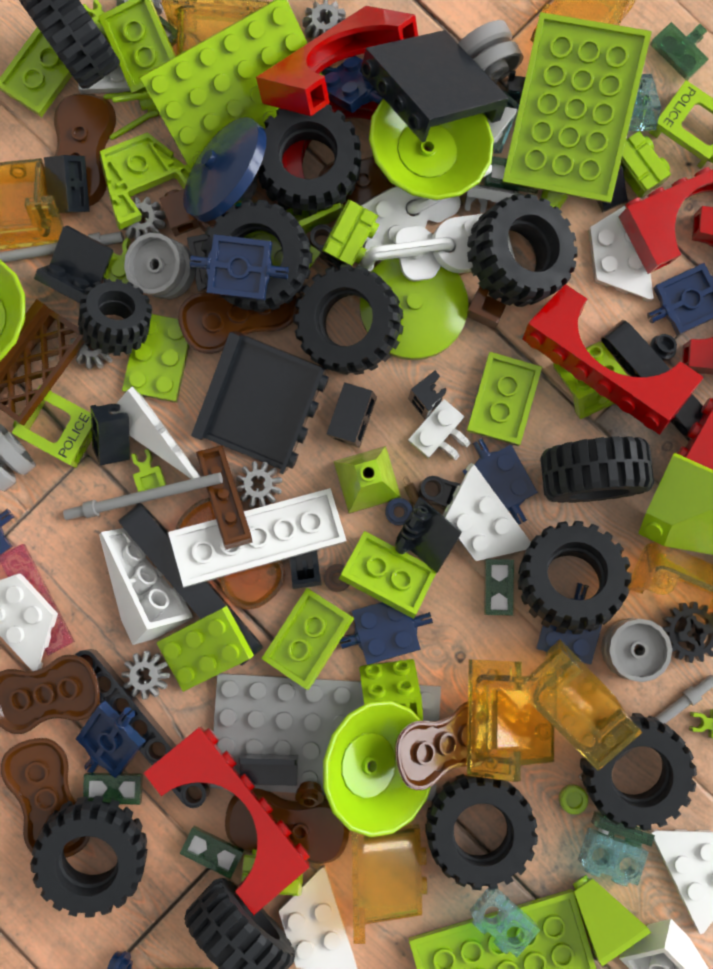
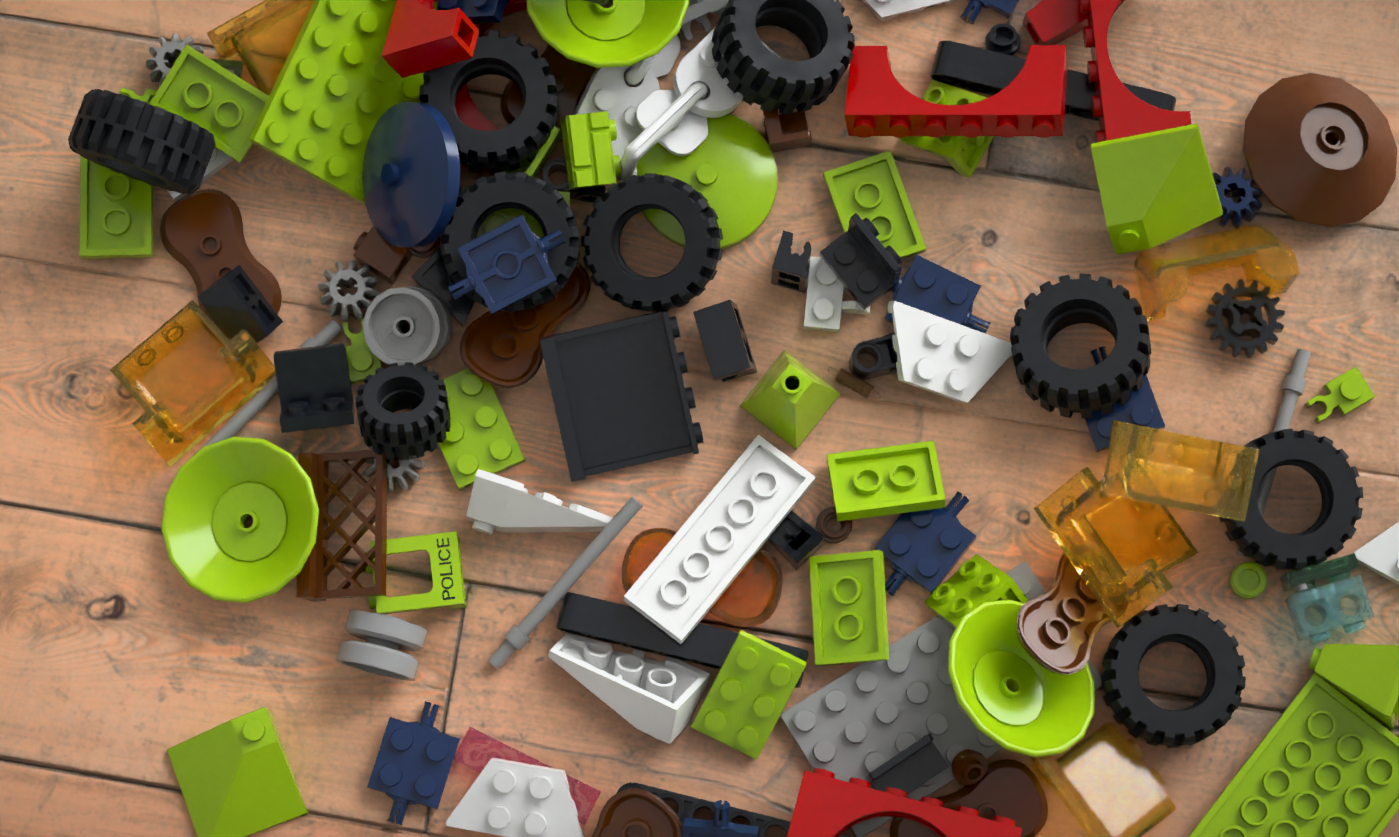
camera: 30 degrees left, 5 degrees down
black hinge [90,404,130,466] -> none
lime wing [100,132,191,230] -> none
lime plant [103,90,159,140] -> none
light grey gear [121,651,171,700] -> none
lime plate [131,449,167,492] -> none
reddish brown tile [196,445,253,550] -> none
light grey gear [236,461,282,508] -> none
dark blue plate [385,498,412,526] -> none
black hinge [395,497,462,573] -> none
clear light blue brick [470,888,540,958] -> none
clear green piece [484,559,514,616] -> none
black tyre [540,436,654,503] -> none
light grey wheel [601,618,672,682] -> none
none -> black bracket [820,213,902,310]

